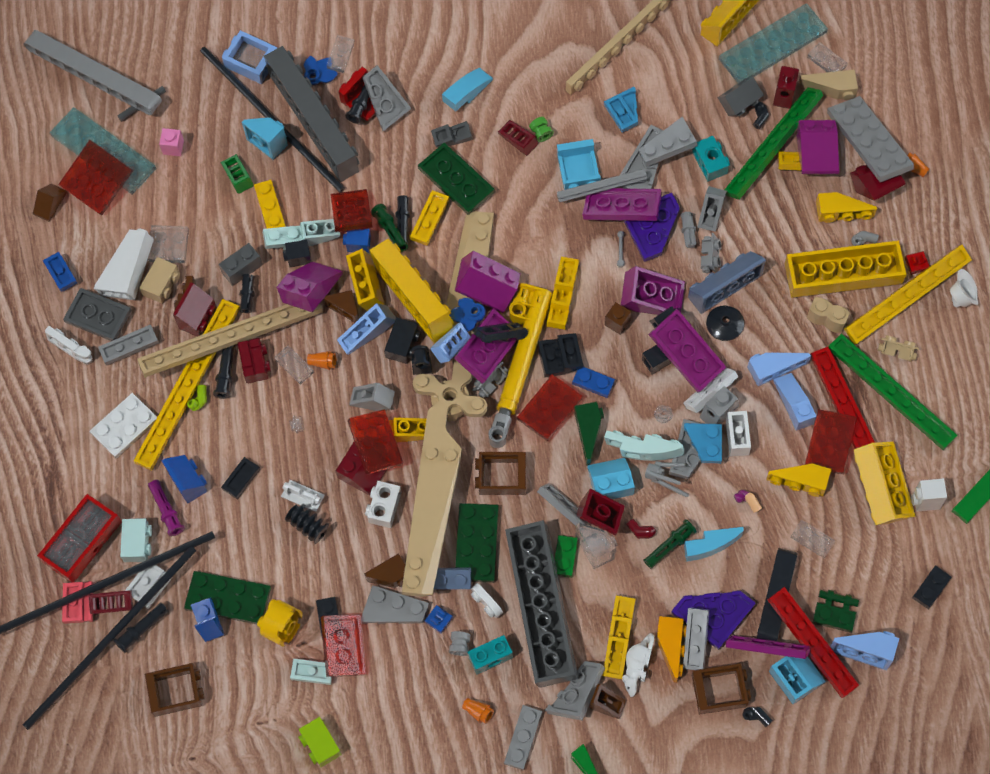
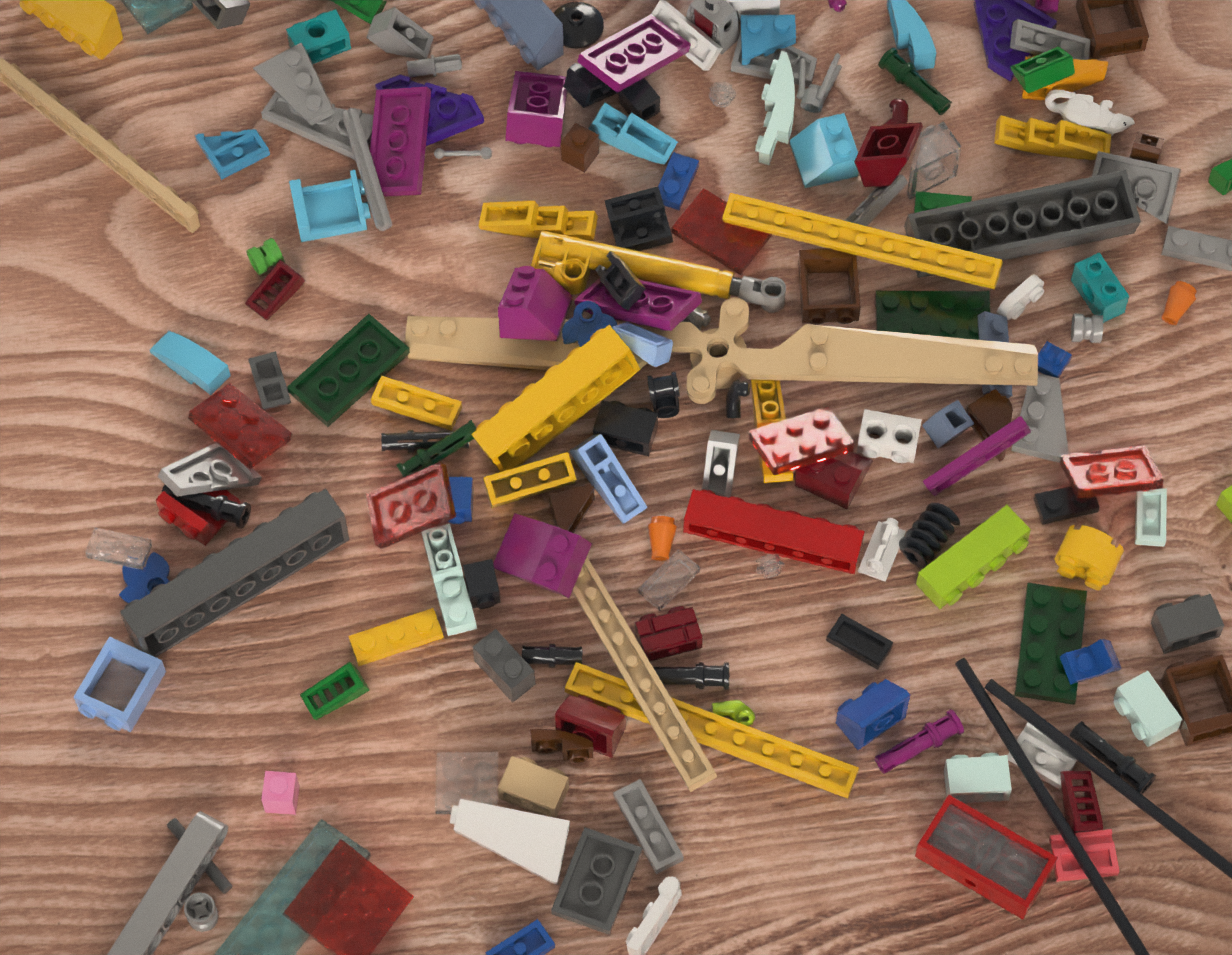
camera: 95 degrees left, 5 degrees down
white plate [90,393,157,459] -> none
black piece [200,47,345,193] -> none
medium azure slope [242,118,288,160] -> none
dark green slope [574,401,604,466] -> none
light grey hinge [701,233,721,273] -> none
none -> light grey wheel [184,892,219,932]
none -> clear red plate [188,383,292,470]
none -> medium azure slope [588,102,678,165]
none -> red brick [683,489,865,575]
none -> yellow plate [722,193,1003,290]
none -> black arm [726,380,750,418]
none -> lime brick [916,505,1031,610]
none -> sand blue brick [922,400,974,449]
none -> magenta tile [923,416,1031,496]
none -> green slope [1011,47,1075,93]
none -> light aqua brick [1113,670,1182,747]
none -> dark grey brick [1151,594,1224,654]

